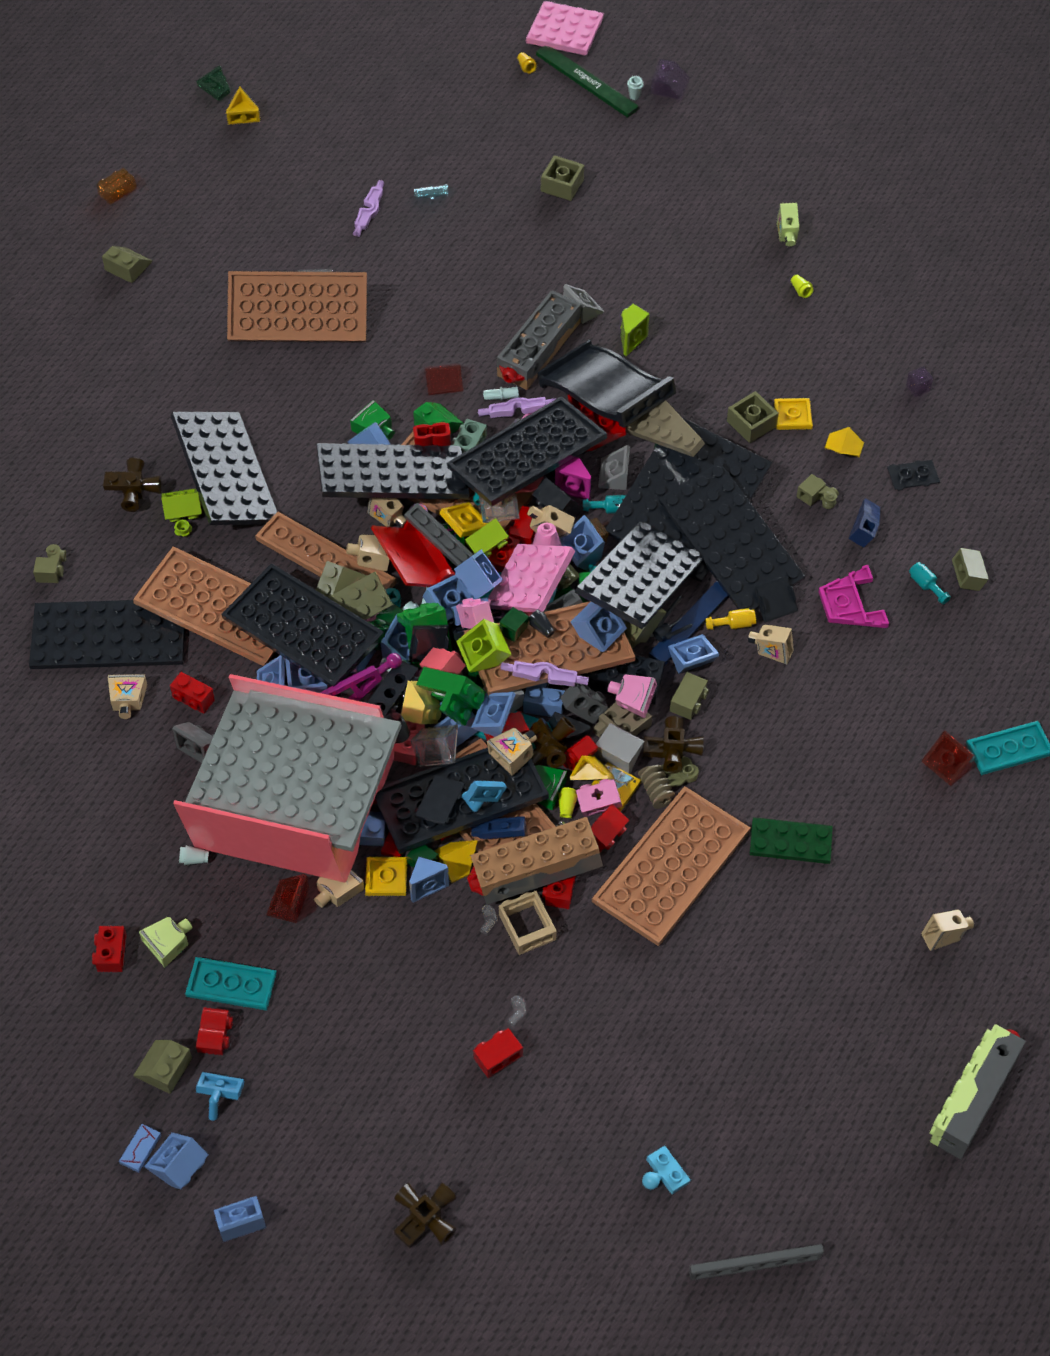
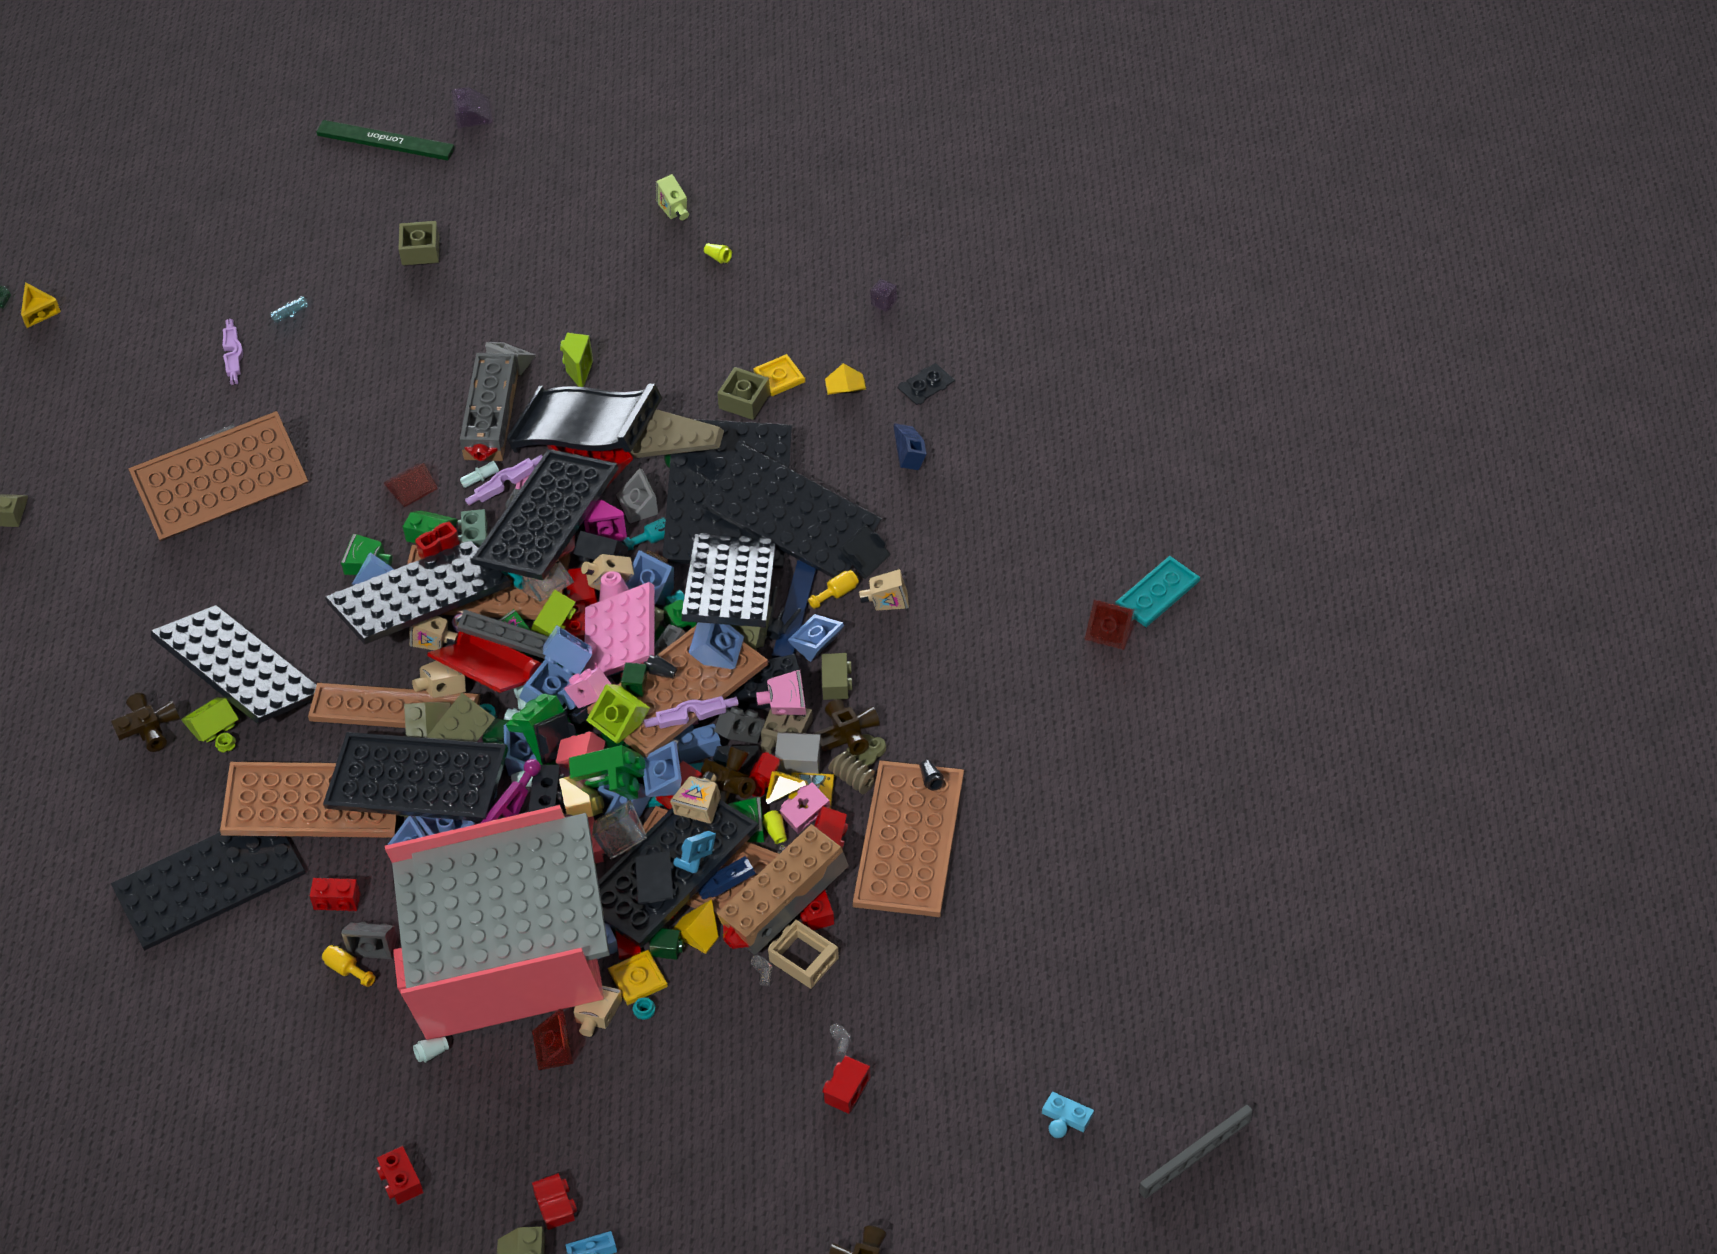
camera: 25 degrees left, 5 degrees down
olive brick [33,544,66,583] -> none
tan torso [108,675,147,719] -> none
yellowish green torso [139,917,193,967] -> none
teal tile [185,957,277,1010] -> none
medium blue slope [409,857,449,903] -> none
yellow tile [439,502,488,538] -> none
yellow cone [517,53,536,74] -> none
bright pink plate [526,1,604,55] -> none
light aqua cone [627,76,643,100] -> none
dark green plate [750,817,833,864] -> none
olive brick [797,474,839,509] -> none
dark pink wing [819,565,889,628] -> none
teal piece [909,562,951,604] -> none
tan torso [921,910,974,951] -> none
dark grey piece [930,1024,1026,1159] -> none
olive brick [952,548,988,591] -> none
none -> yellow piece [322,945,376,987]
none -> teal plate [633,997,656,1020]
none -> black cone [919,760,944,791]

